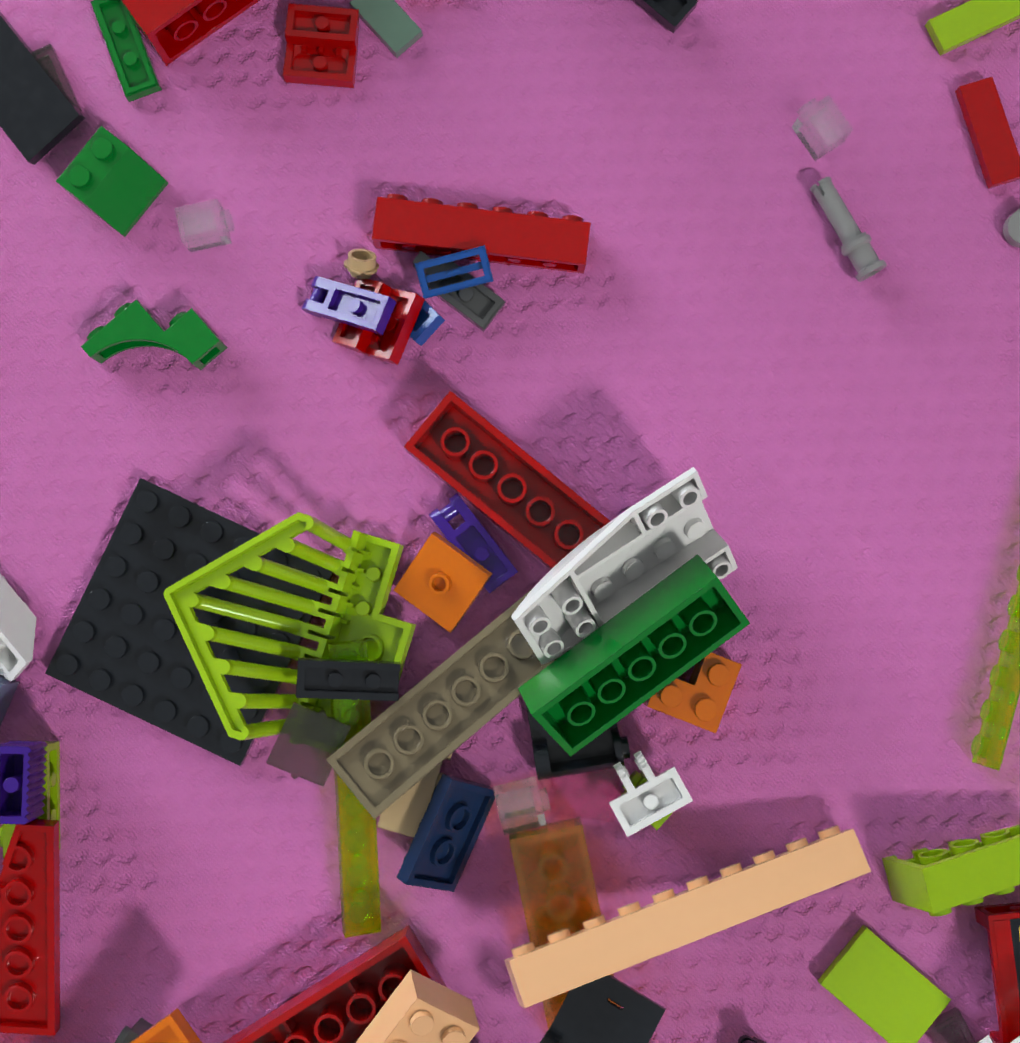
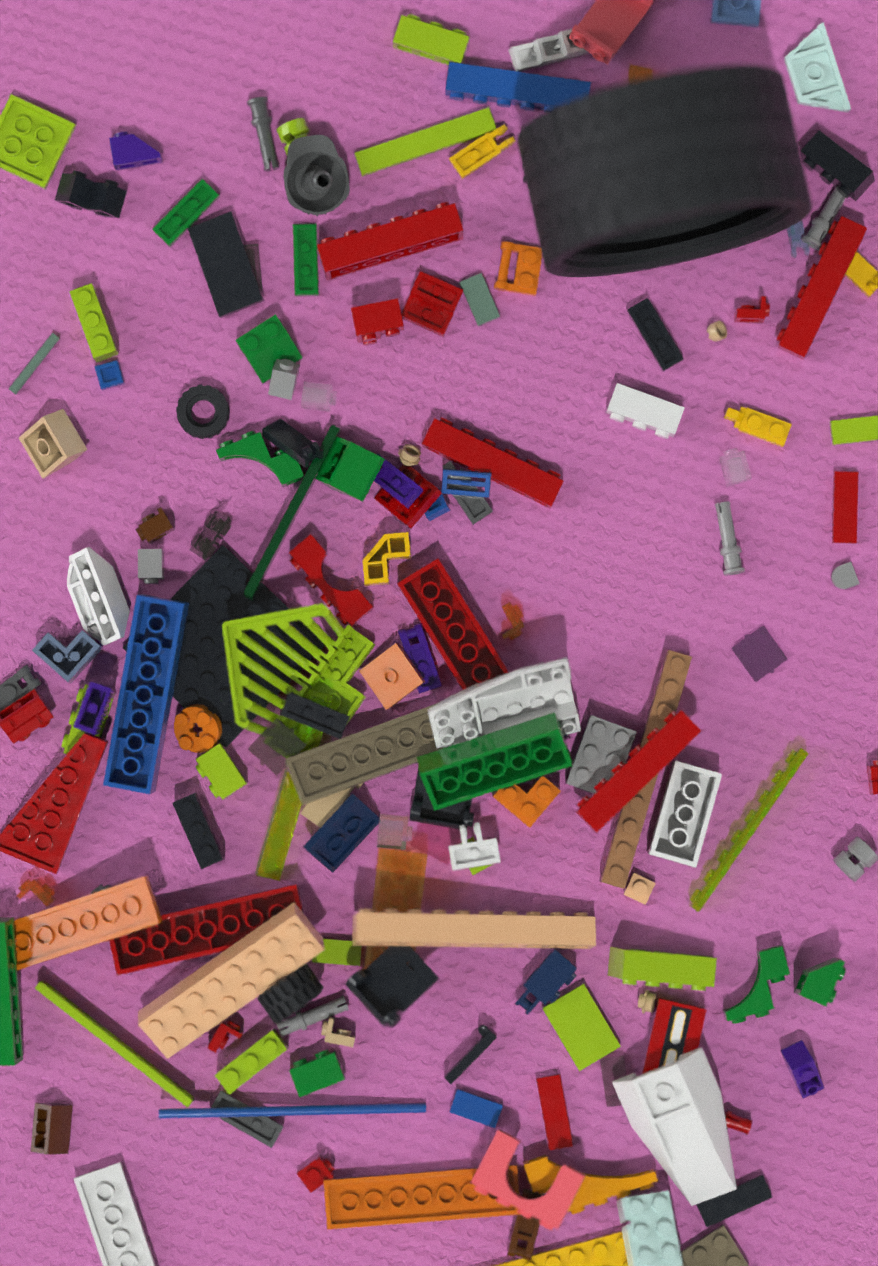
camera: 20 degrees right, 0 degrees up
none -> blue brick [103,594,189,795]
none -> reddish brown brick [135,507,175,544]
none -> light grey brick [138,549,164,584]
none -> black brick [172,793,225,869]
none -> orange plate [174,704,222,753]
none -> black tyre [176,385,230,439]
none -> clear smoke hinge [189,511,232,561]
none -> lime brick [195,743,248,800]
none -> dark green tile [244,425,340,601]
none -> black hinge [263,418,323,468]
none -> light grey brick [268,359,300,400]
none -> red arch [289,534,374,627]
none -> lime tile [312,939,362,966]
none -> green slope [315,437,385,502]
none -> red brick [351,298,404,346]
none -> yellow brick [362,532,411,586]
none -> clear orange bracket [501,602,525,641]
none -> dark blue brick [515,949,577,1015]
none -> light grey brick [565,715,636,794]
none -> red brick [576,710,702,833]
none -> medium nougat brick [600,650,692,889]
none -> white brick [606,383,685,439]
none -> light nougat plate [624,873,656,905]
none -> tan plate [638,990,656,1014]
none -> white brick [647,761,722,867]
none -> yellow hinge [724,407,792,447]
none -> clear purple piece [731,625,788,682]

